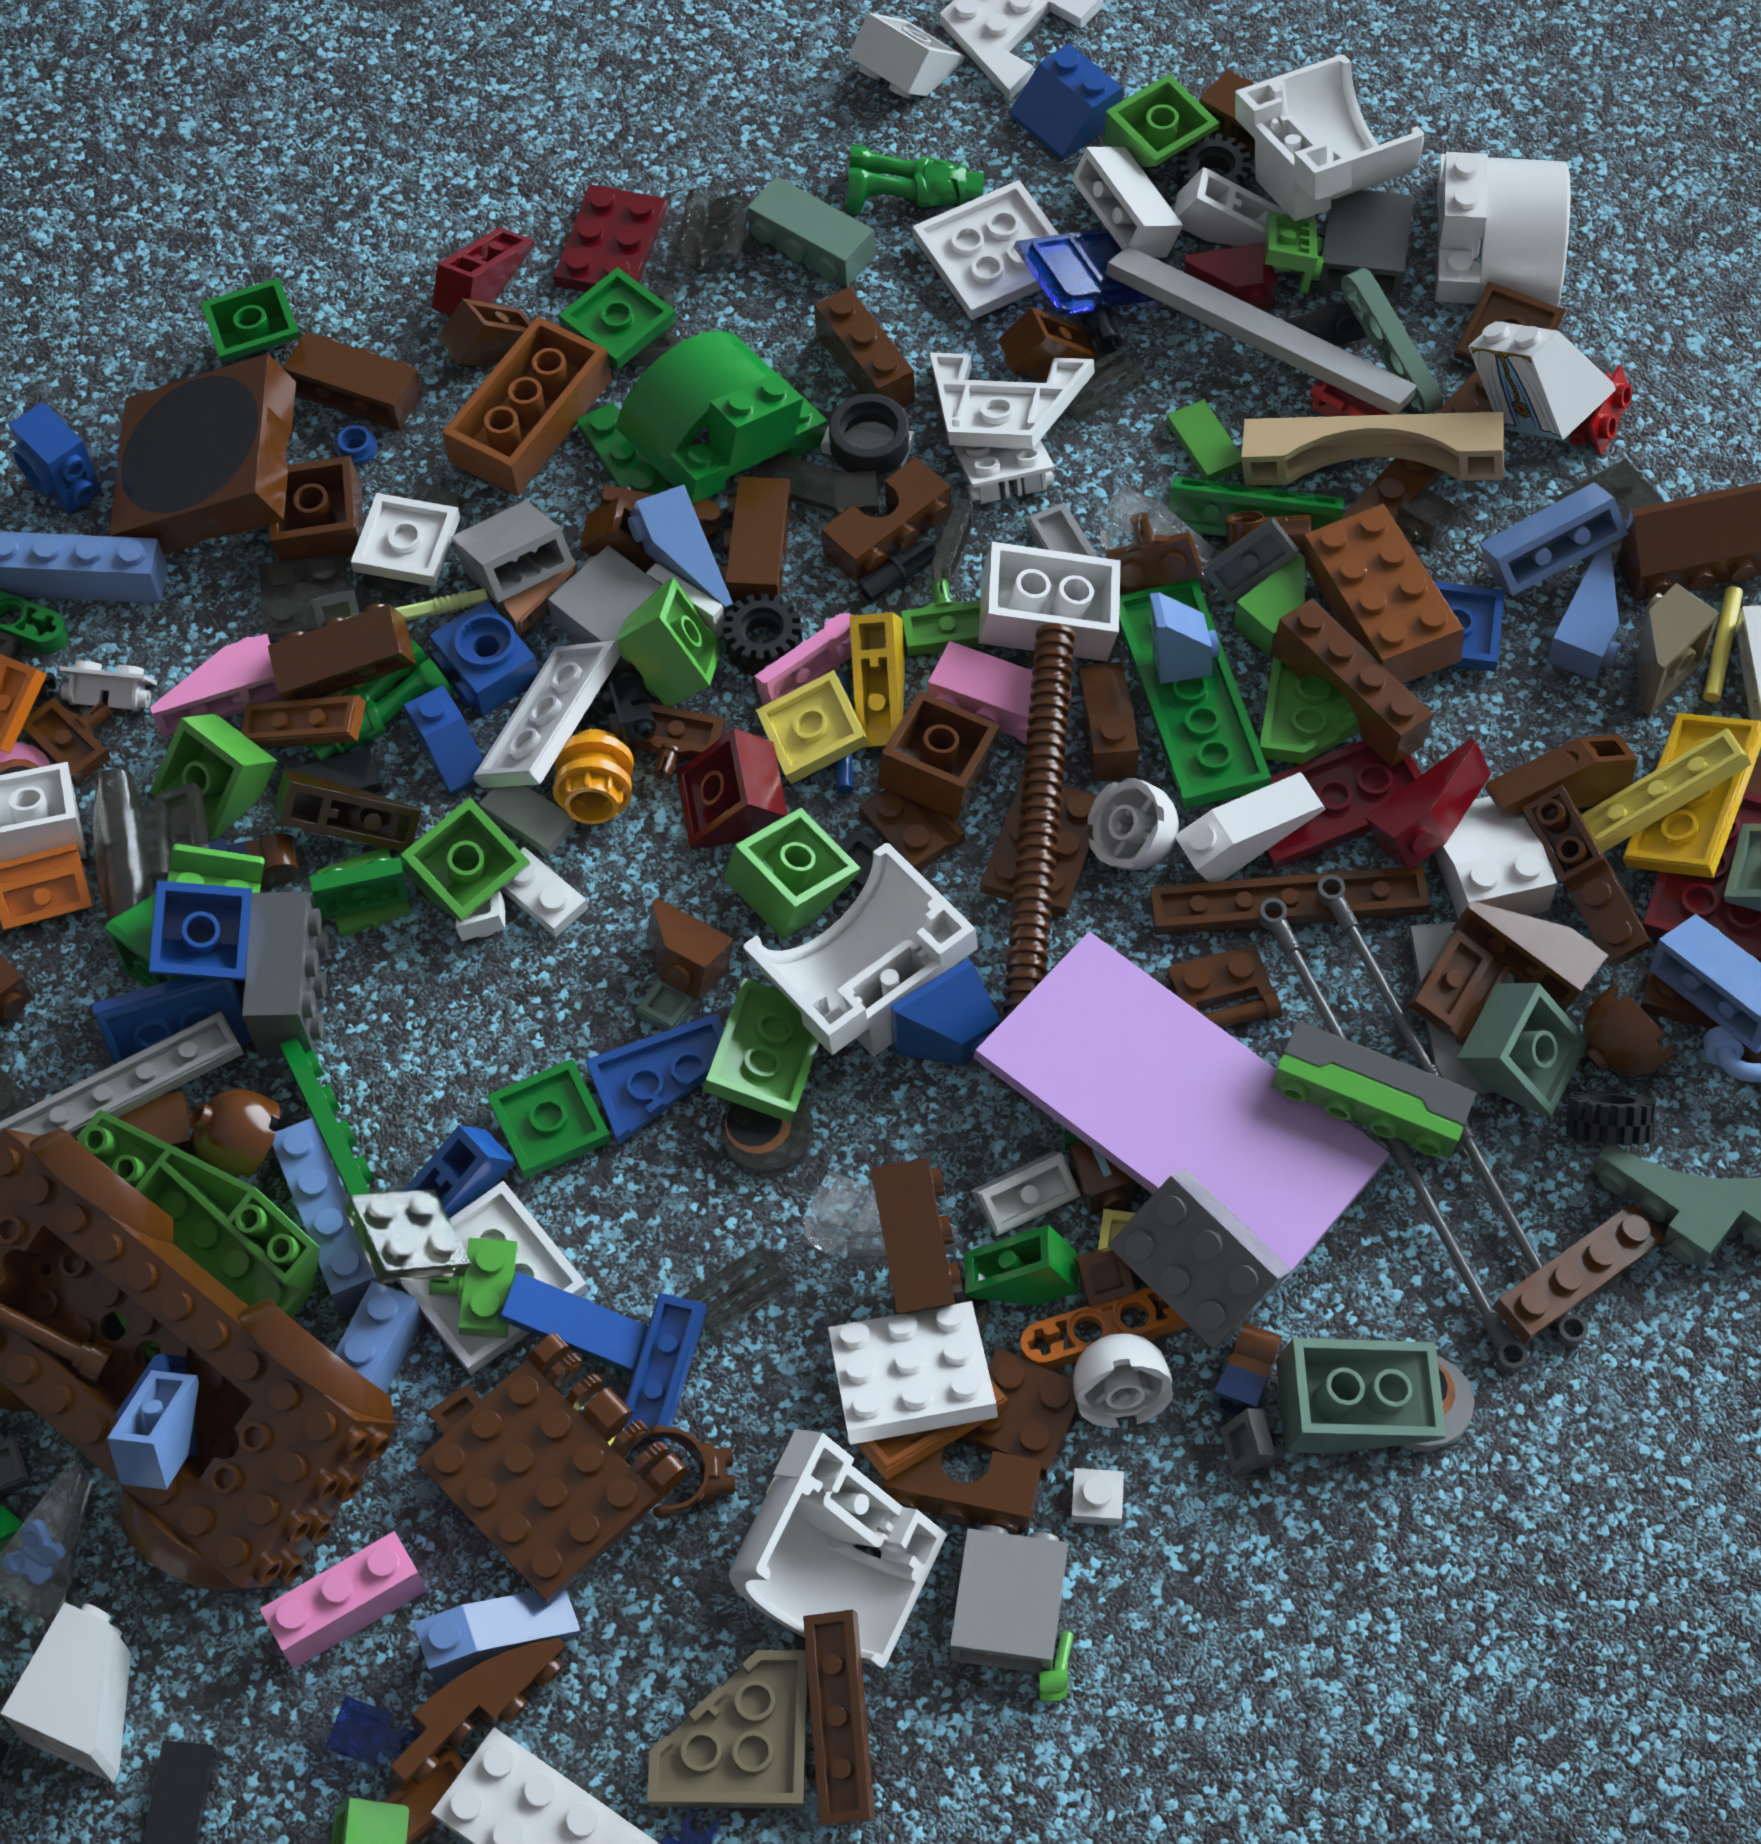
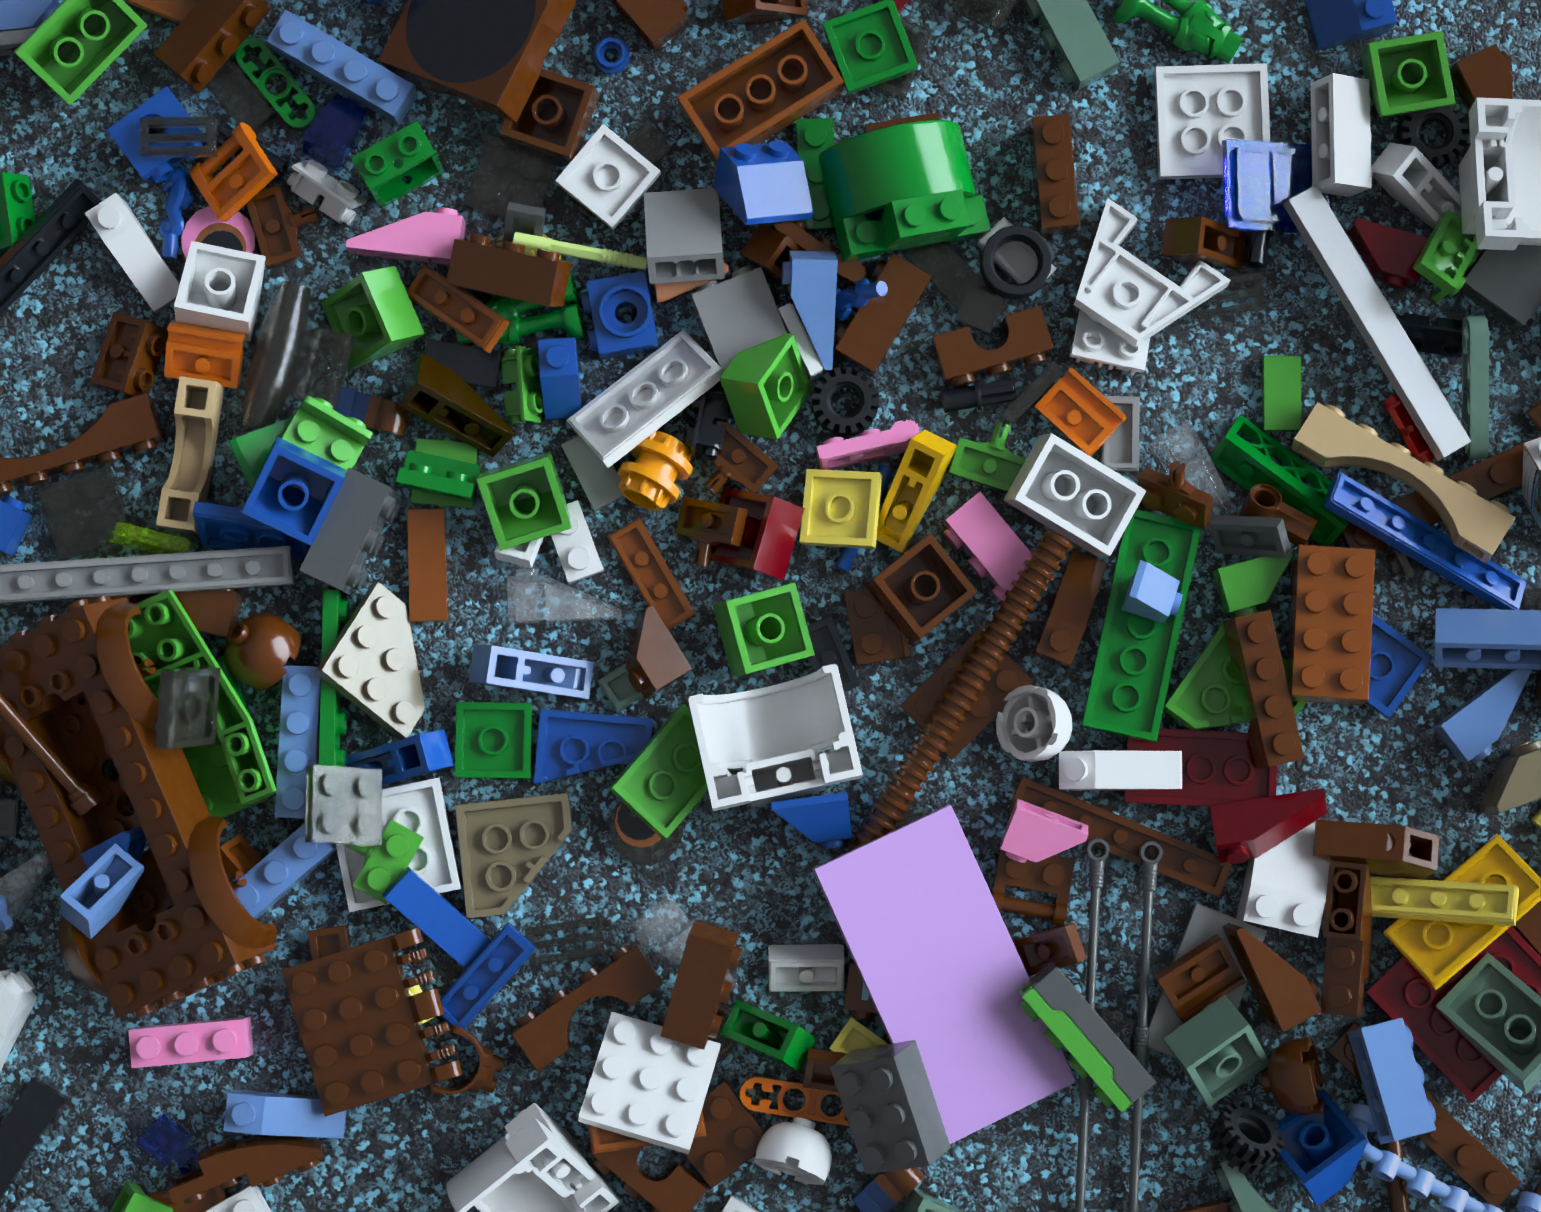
camera: 20 degrees right, 25 degrees up
none -> clear neon green tile [108,521,191,554]
none -> clear smoke plate [155,666,220,749]
none -> tan arch [156,376,225,534]
none -> clear blue hand [303,93,368,173]
none -> plate [315,582,425,740]
none -> green window [351,121,445,209]
none -> dark orange tile [407,509,448,622]
none -> dark tan plate [455,793,573,918]
none -> medium blue slope [469,645,594,699]
none -> bright green hinge [501,346,544,425]
none -> clear slope [507,569,623,624]
none -> reddish brown arch [512,944,664,1072]
none -> dark orange tile [607,518,696,631]
none -> reddish brown plate [675,497,748,567]
none -> slope [713,141,813,225]
none -> blue animal [835,278,888,321]
none -> bright pink slope [1000,799,1088,863]
none -> reddish brown slope [1013,923,1087,976]
none -> orange plate [1034,367,1127,457]
none -> blue slope [1276,1089,1368,1206]
none -> blue tile [1323,472,1527,610]

